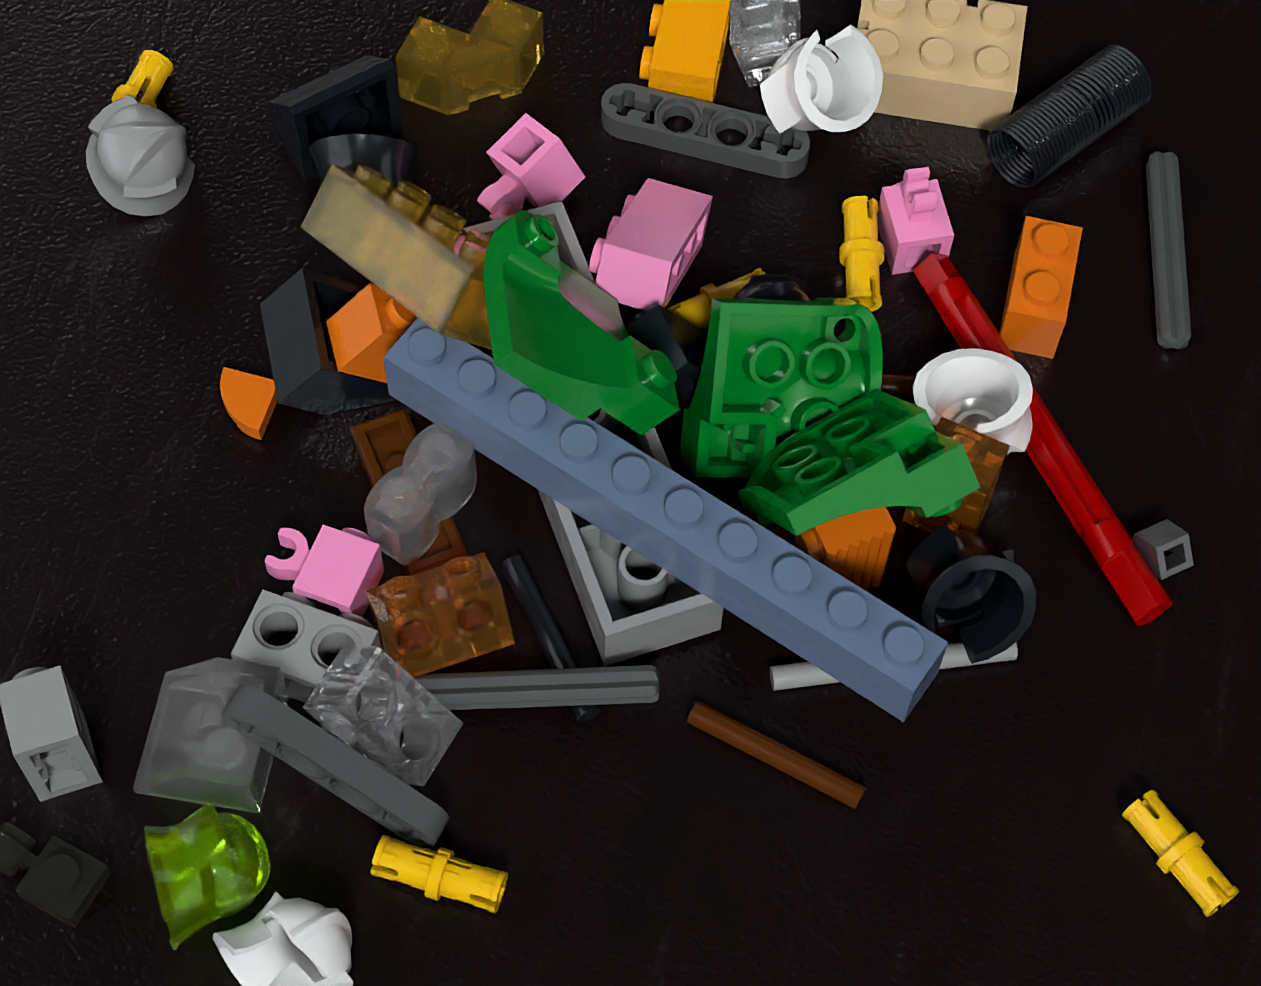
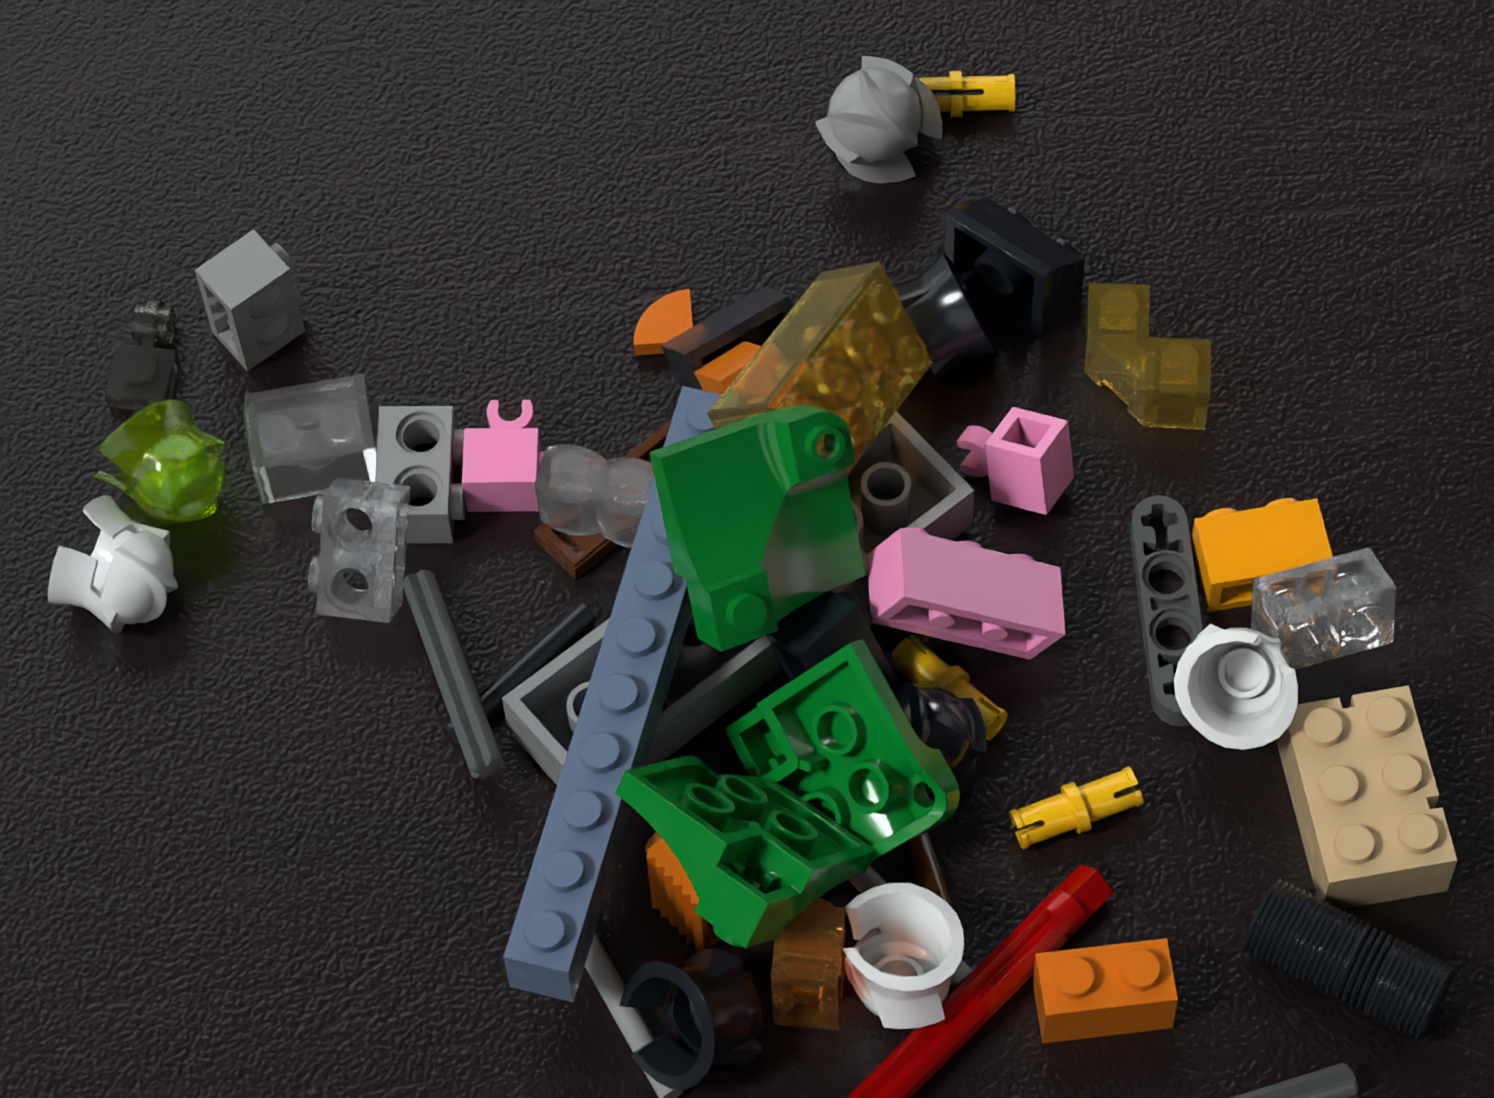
camera: 75 degrees right, 0 degrees up
dark grey beam [221,684,449,848] -> none
clear orange brick [365,552,515,683] -> none
yellow pin [370,835,508,913] -> none
reddish brown bar [687,700,867,809] -> none
bright pink brick [877,167,954,275] -> none

